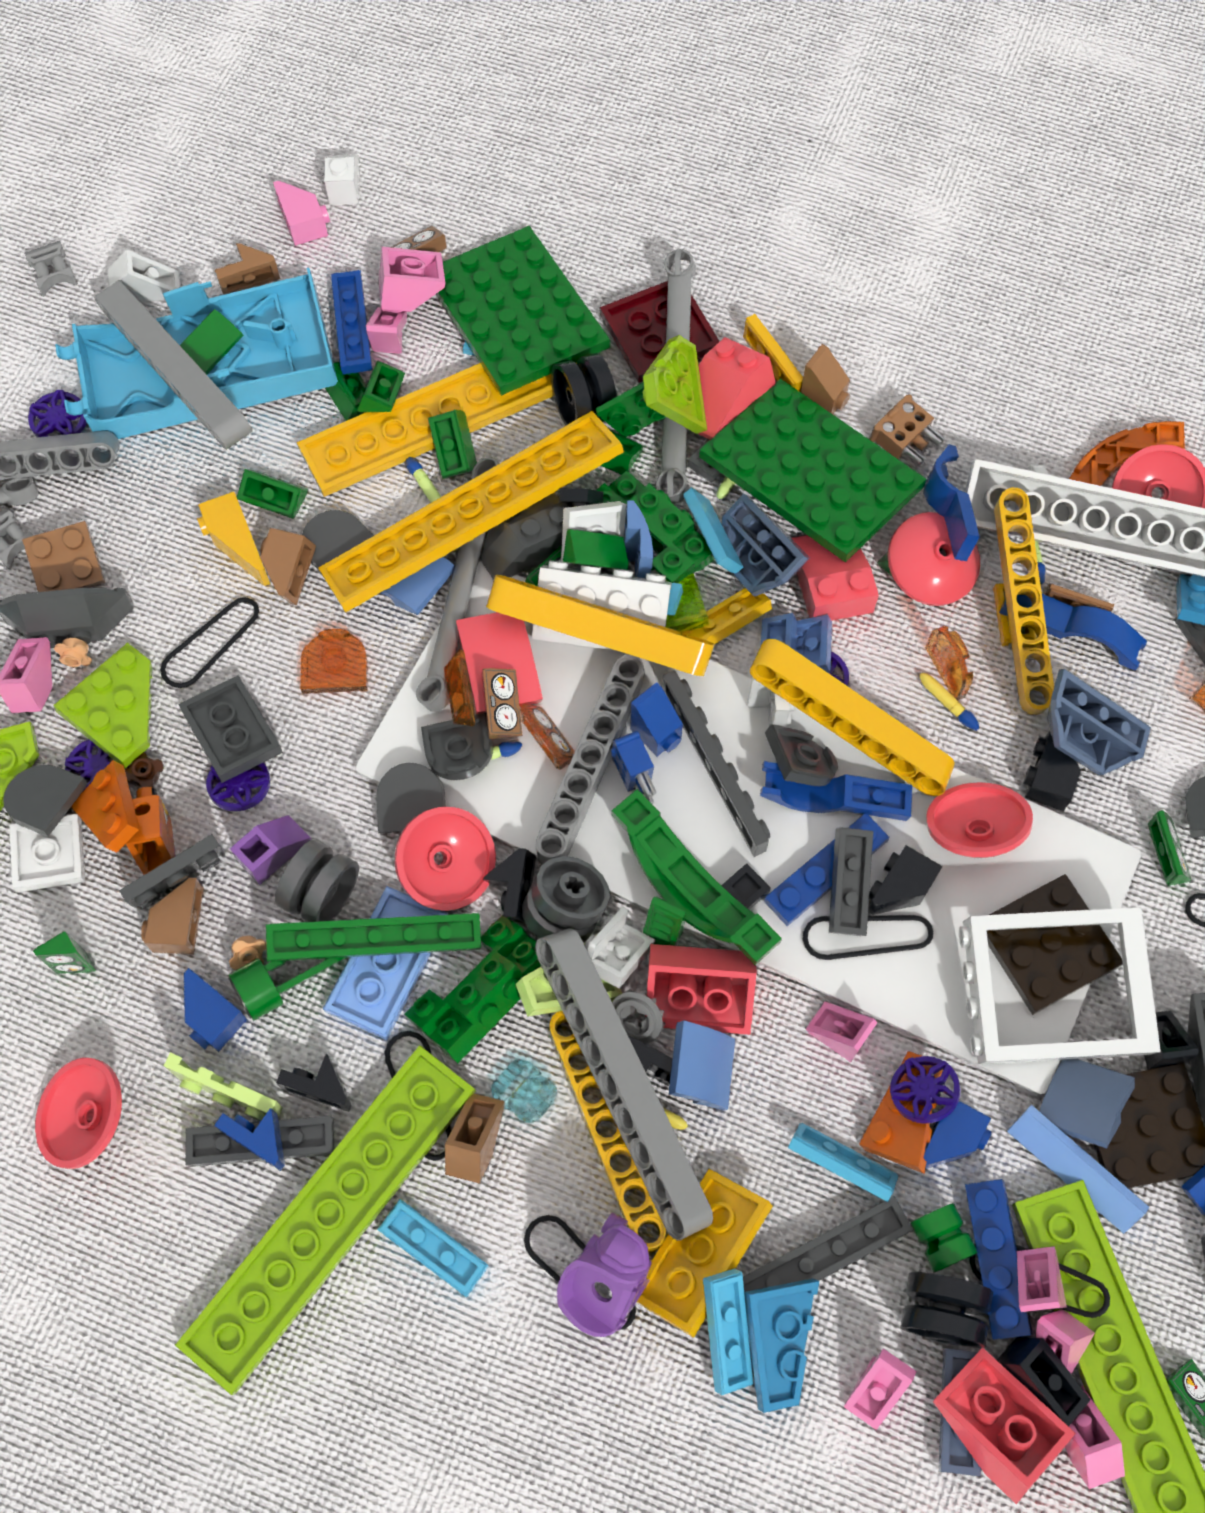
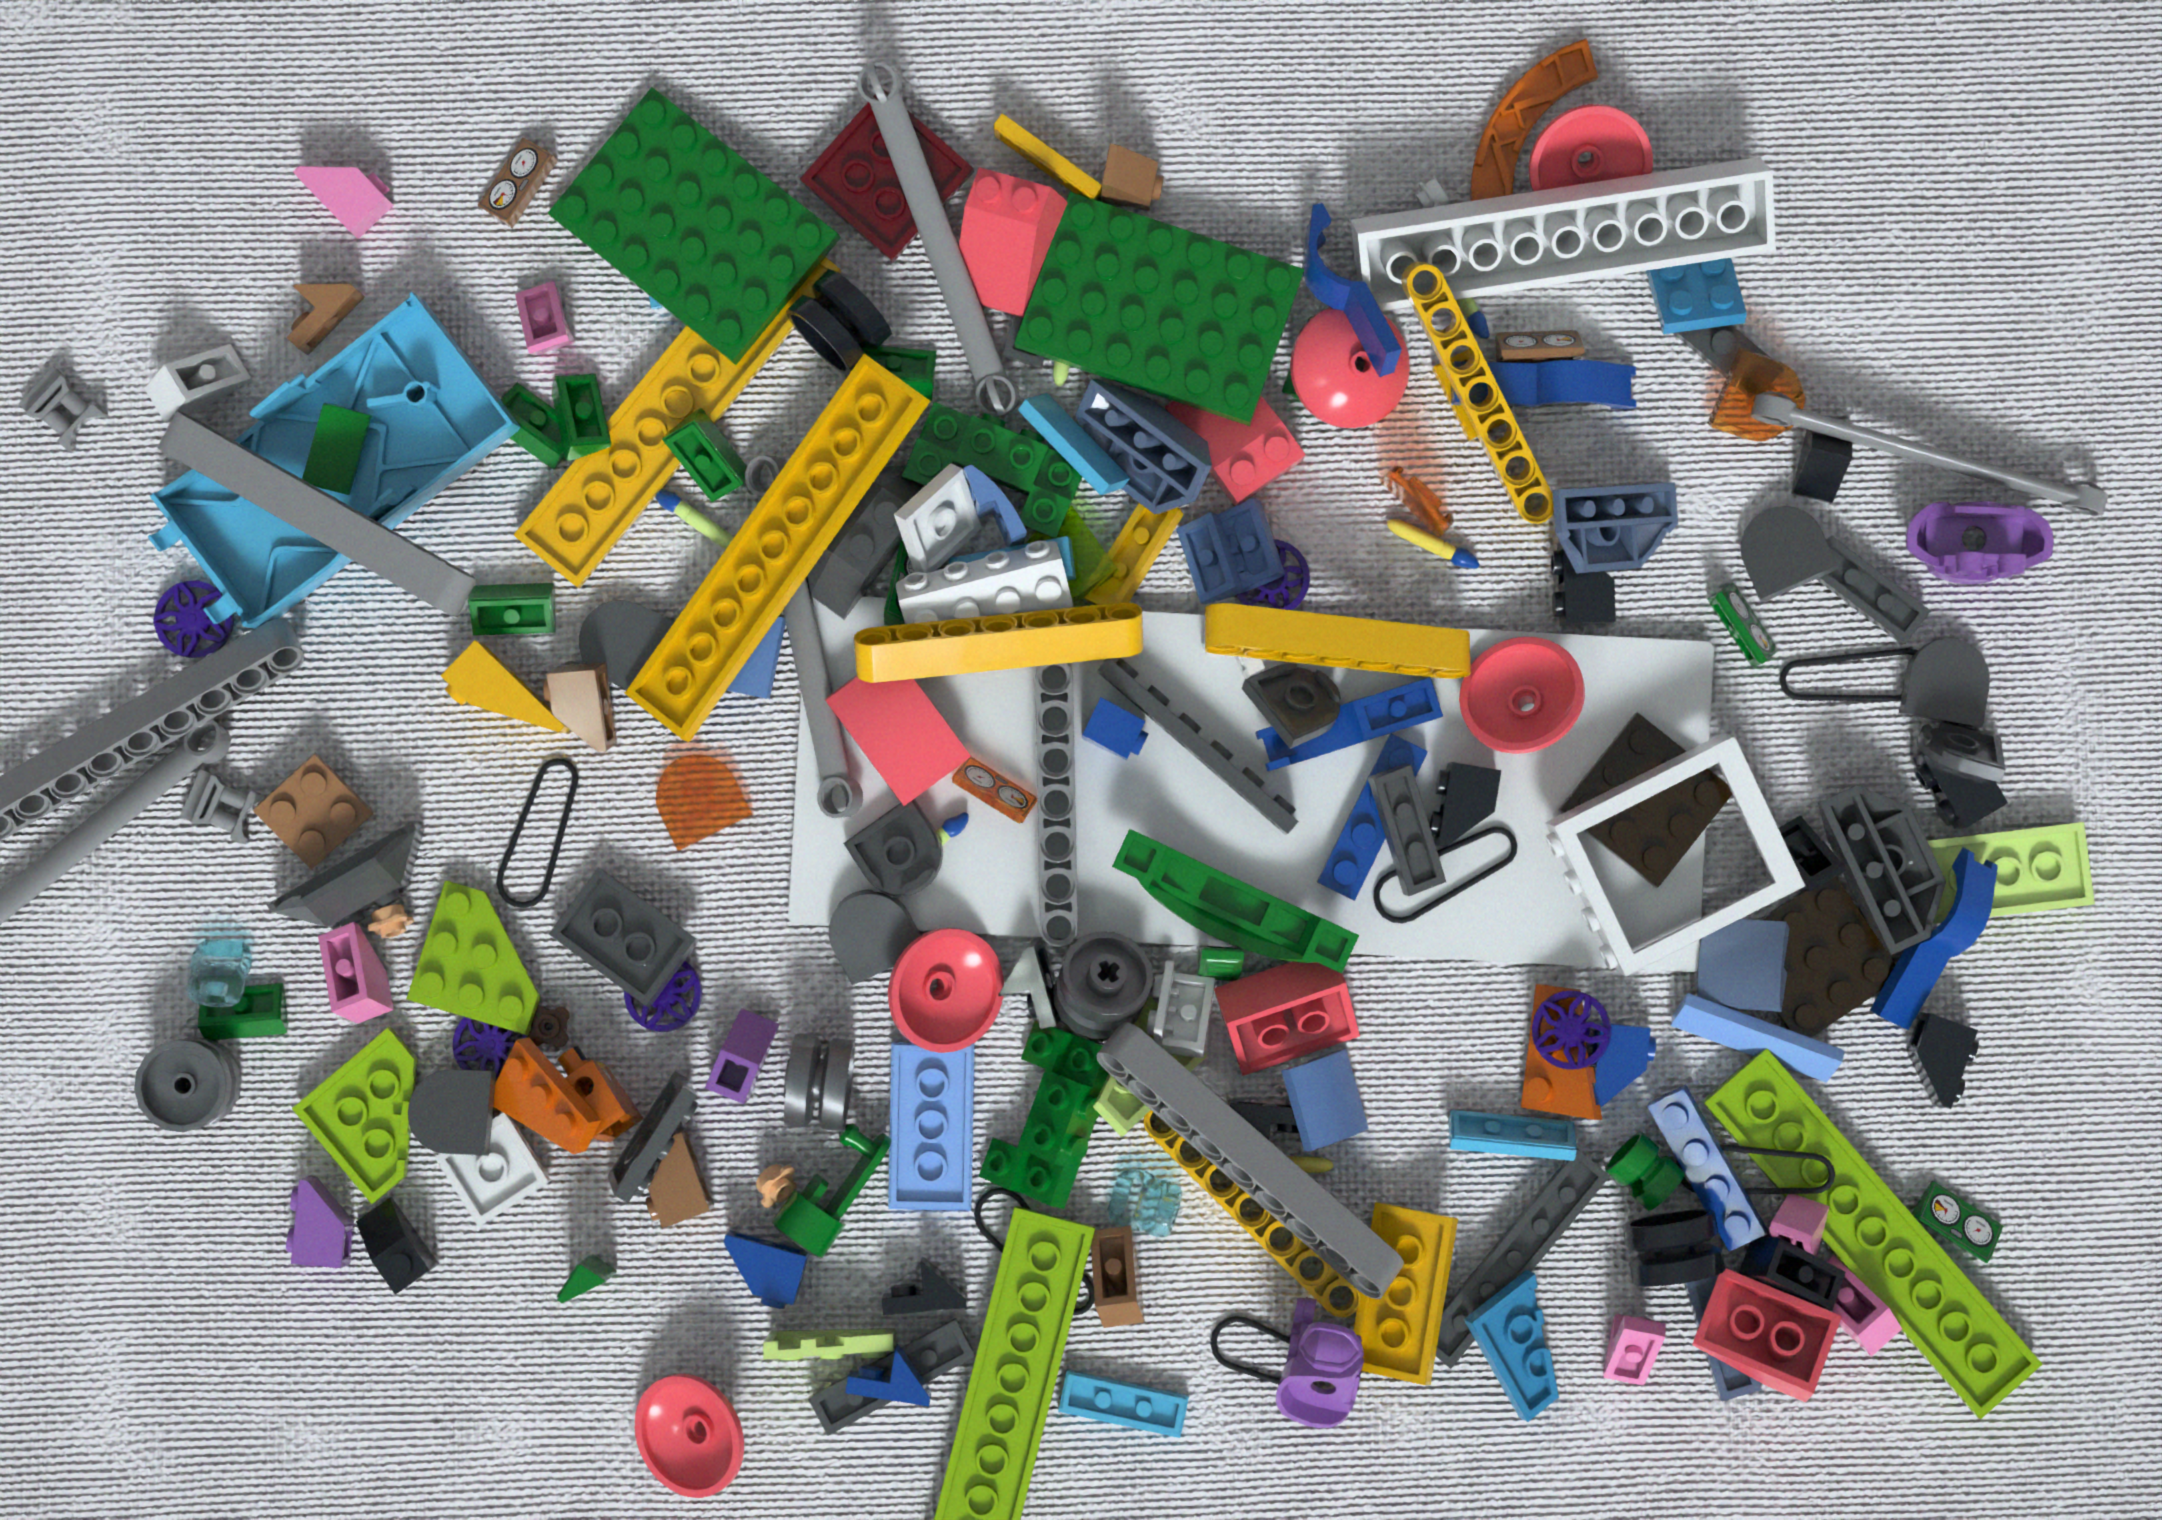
camera: 25 degrees left, 20 degrees up
green plate [265,913,482,962] -> none
white slope [324,154,359,205] -> none
blue plate [331,270,373,375] -> none
bright pink slope [378,247,445,313] -> none
clear orange slope [444,649,476,726] -> none
slope [482,668,523,739] -> none
black plate [559,488,604,507] -> none
green slope [563,529,628,570] -> none
green bracket [596,382,666,437] -> none
blue piece [611,731,656,804] -> none
light grey gear [612,989,665,1044] -> none
lime plate [643,335,707,434] -> none
medium azure tile [703,1268,754,1395] -> none
black plate [721,863,771,910] -> none
bright pink slope [806,1001,877,1062] -> none
medium nougat piece [870,394,945,466] -> none
bright pink slope [1017,1246,1067,1312] -> none

